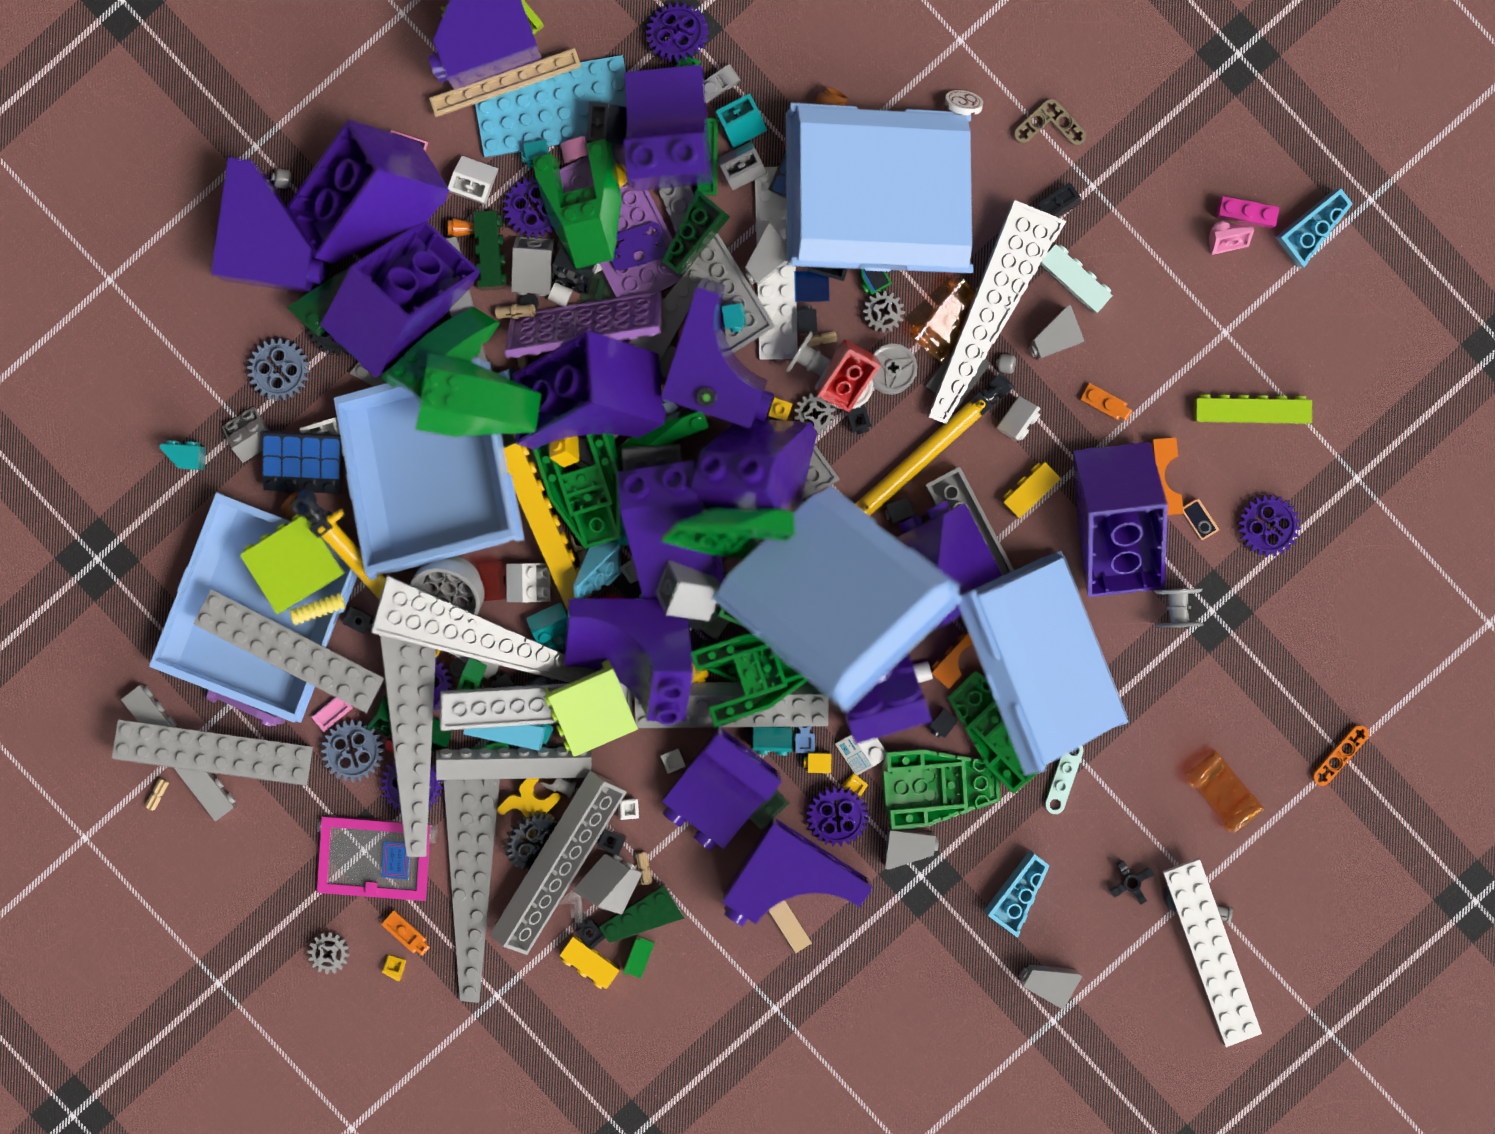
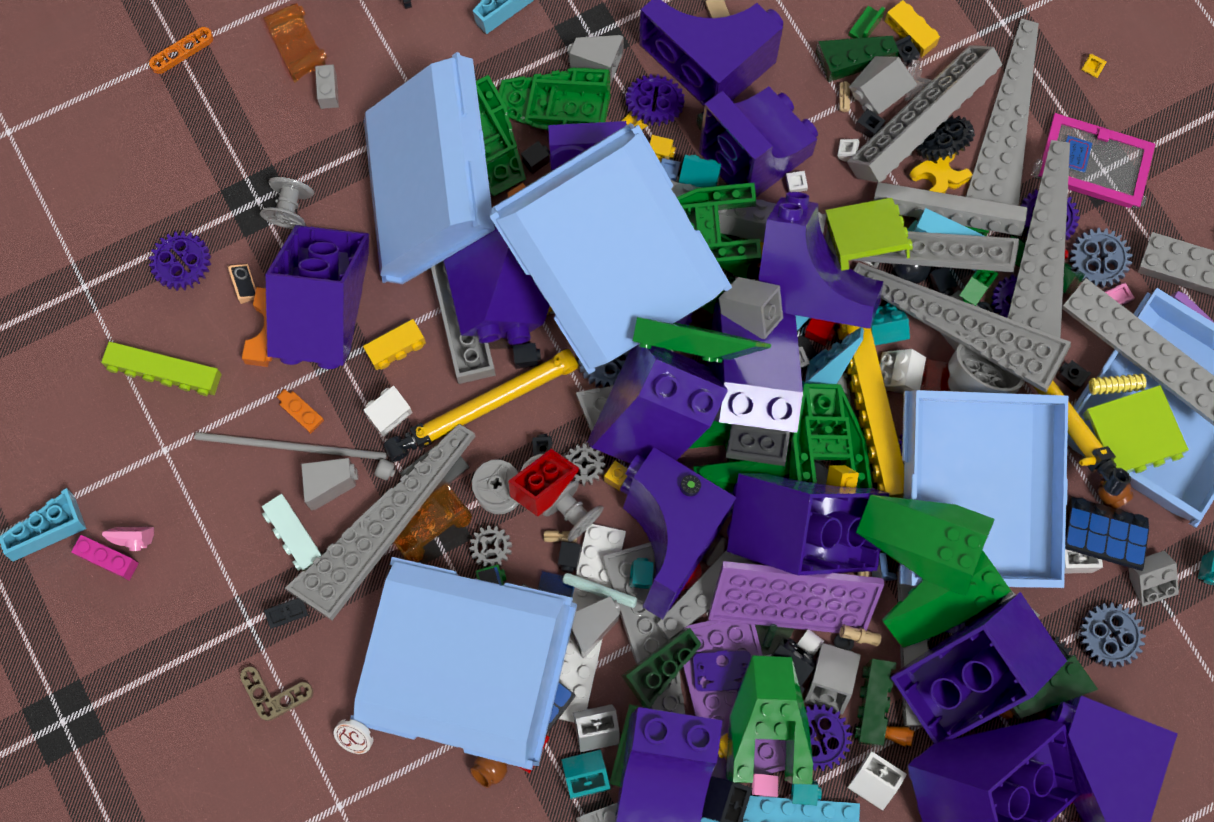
camera: 165 degrees left, 15 degrees down
light grey gear [308,932,350,974] -> none
orange hinge [381,910,430,956] -> none
light grey piece [540,778,577,798] -> none
none -> light grey piece [195,432,387,460]
none -> light grey brick [315,64,339,109]
none -> light aqua axle [563,573,637,608]

